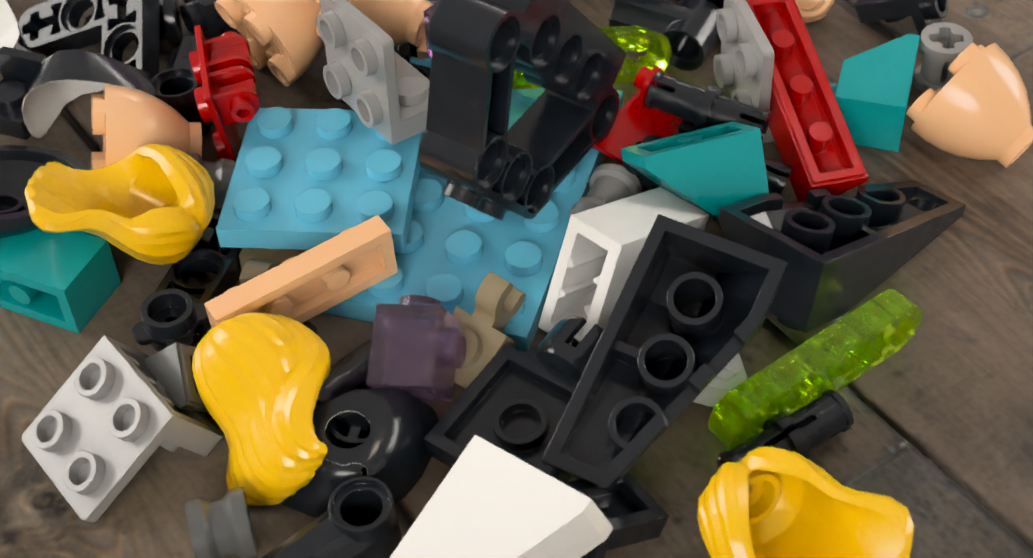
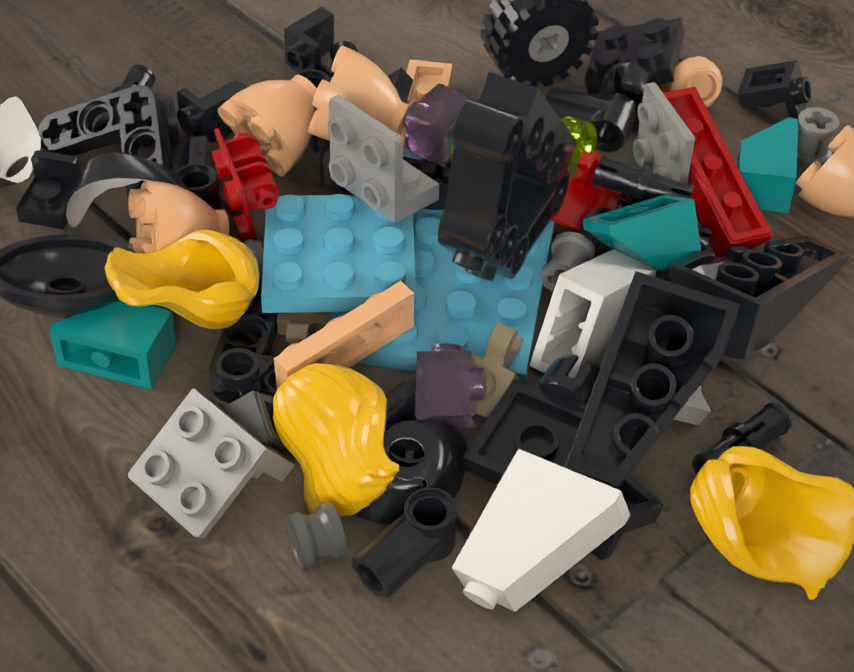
camera: 10 degrees left, 0 degrees up
clear neon green beam [708,289,923,449] -> none

